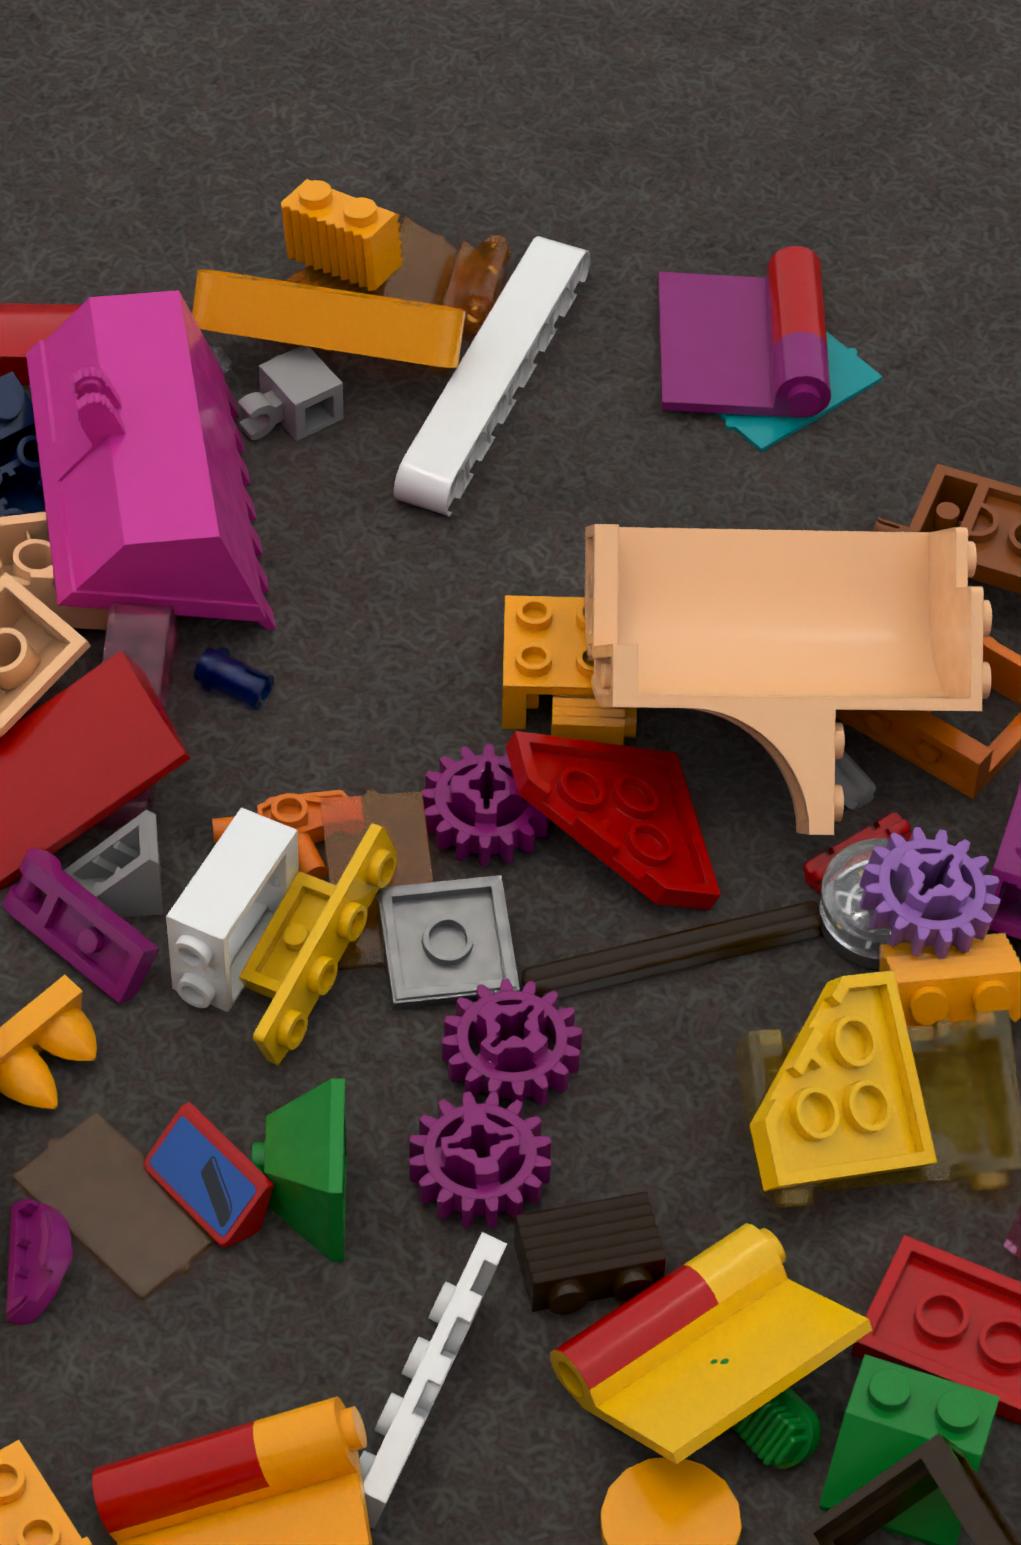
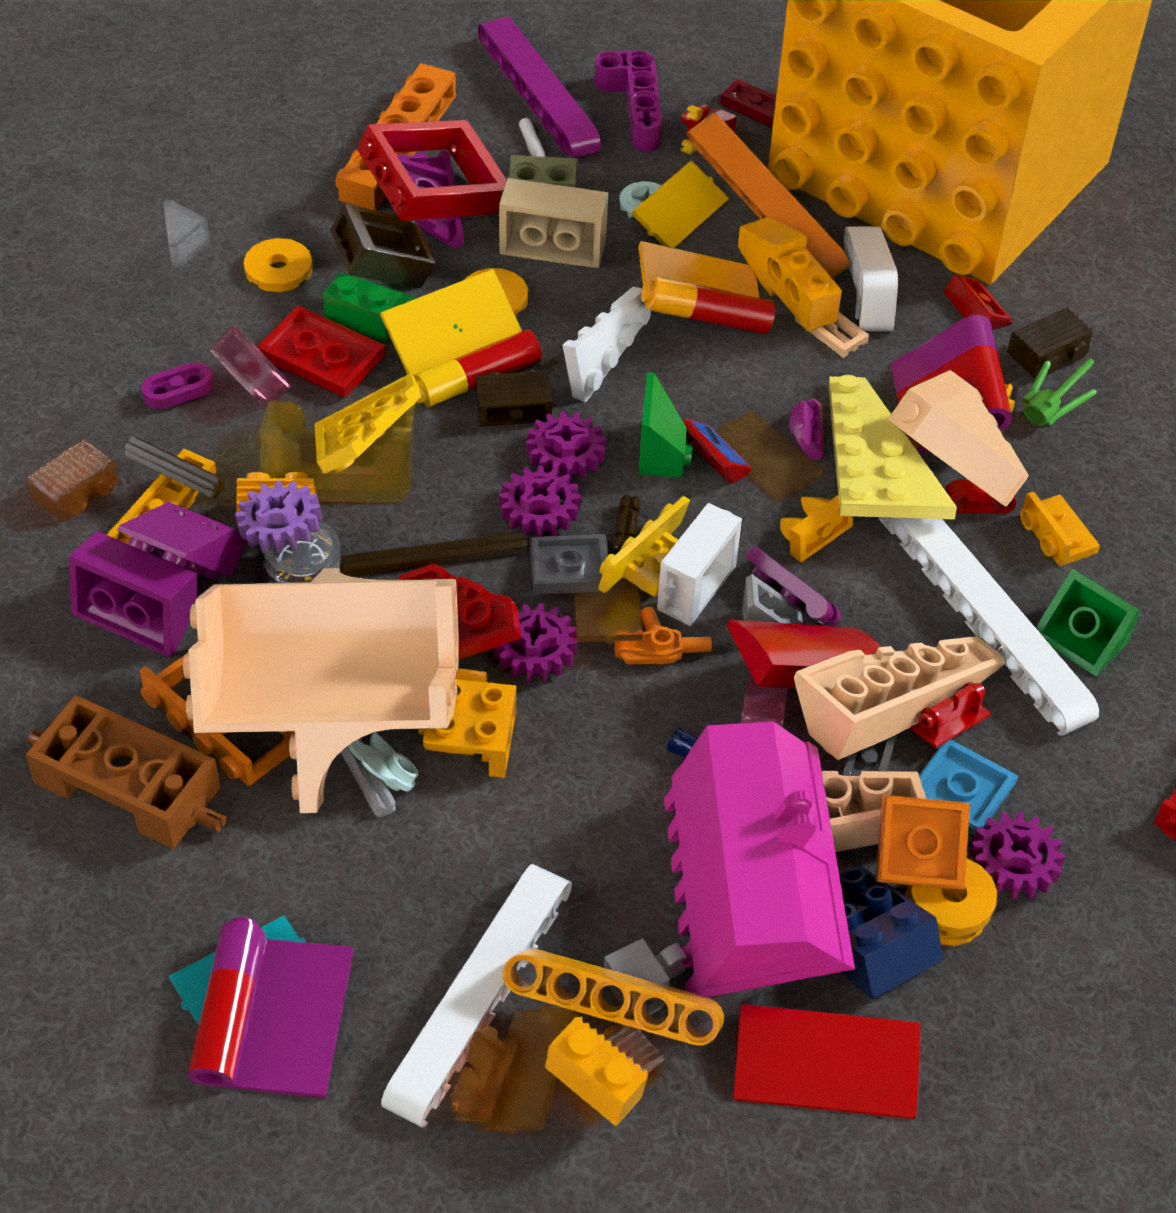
camera: 175 degrees left, 0 degrees up
none -> dark brown axle [612,495,640,555]

